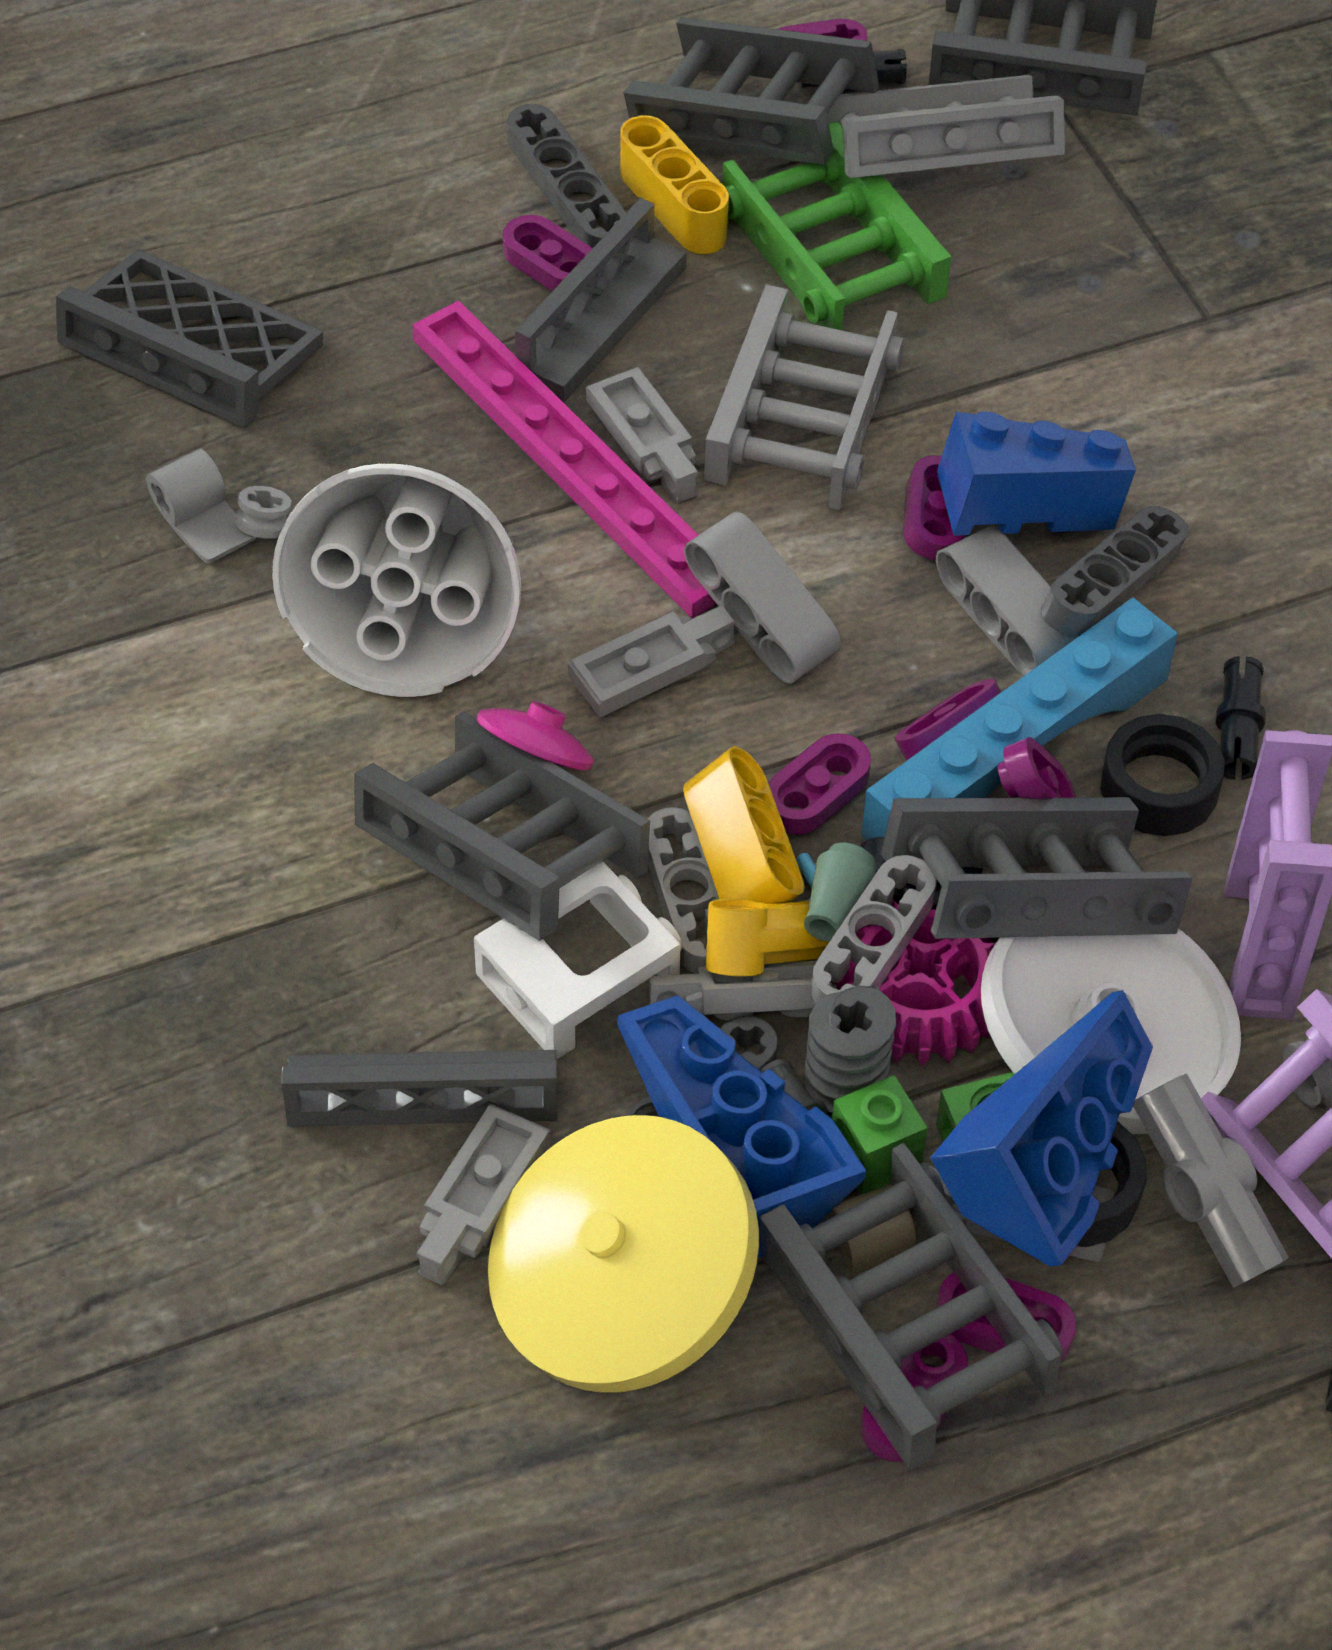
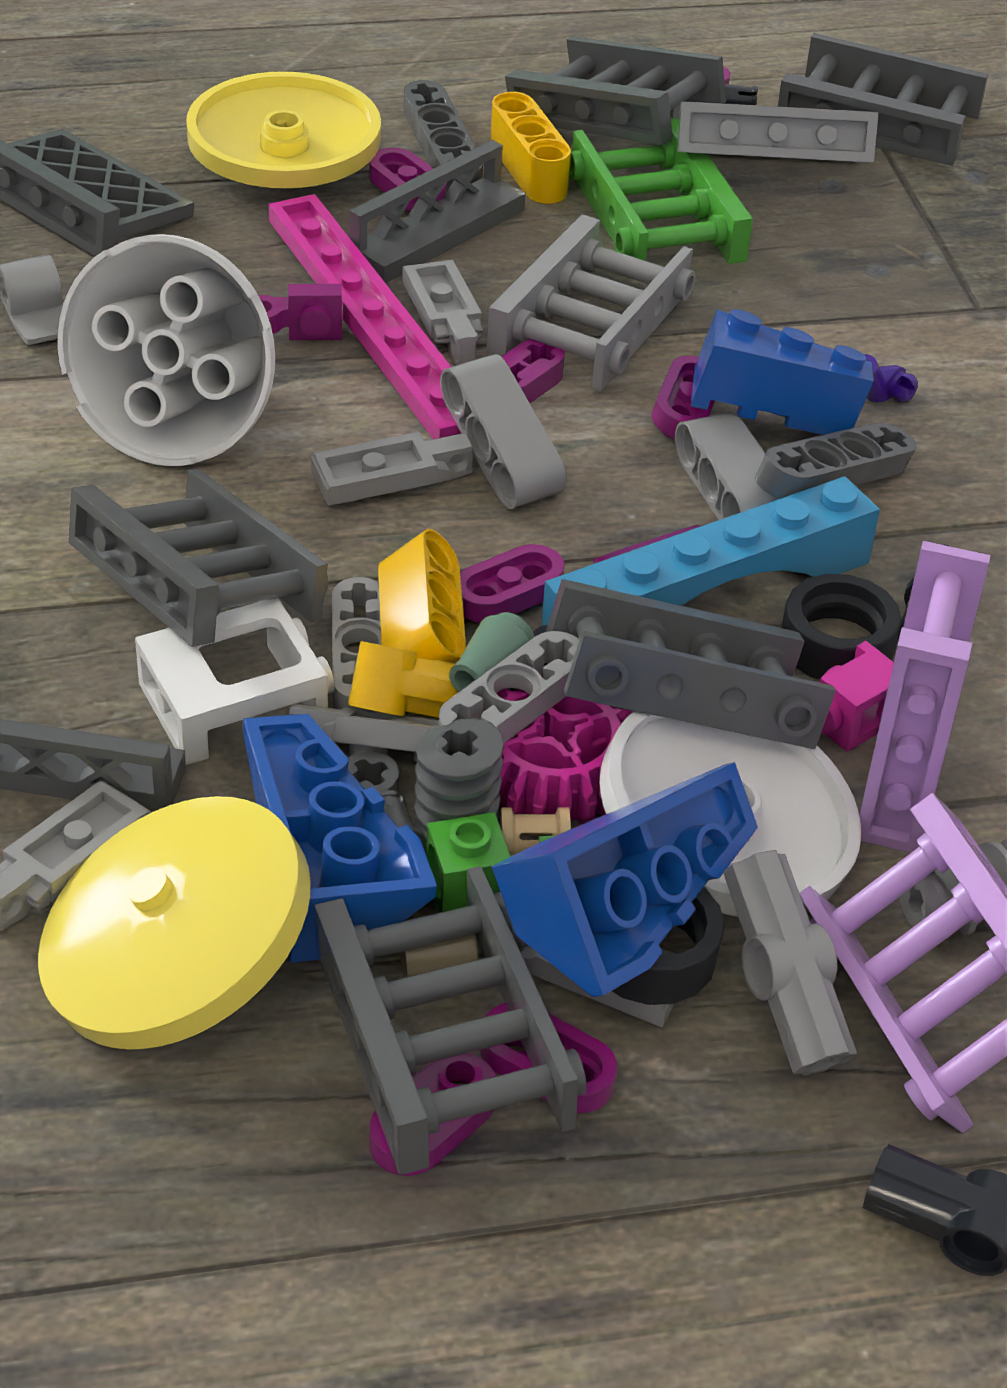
camera: 10 degrees right, 10 degrees down
dark pink dish [476,701,595,771] -> none
magenta plate [998,737,1077,799] -> none
none -> light yellow dish [186,72,381,188]
none -> magenta plate [258,284,342,340]
none -> tan bush [500,807,571,856]
none -> magenta beam [501,339,565,403]
none -> dark pink brick [819,641,894,752]
none -> dark purple arm [864,354,918,402]

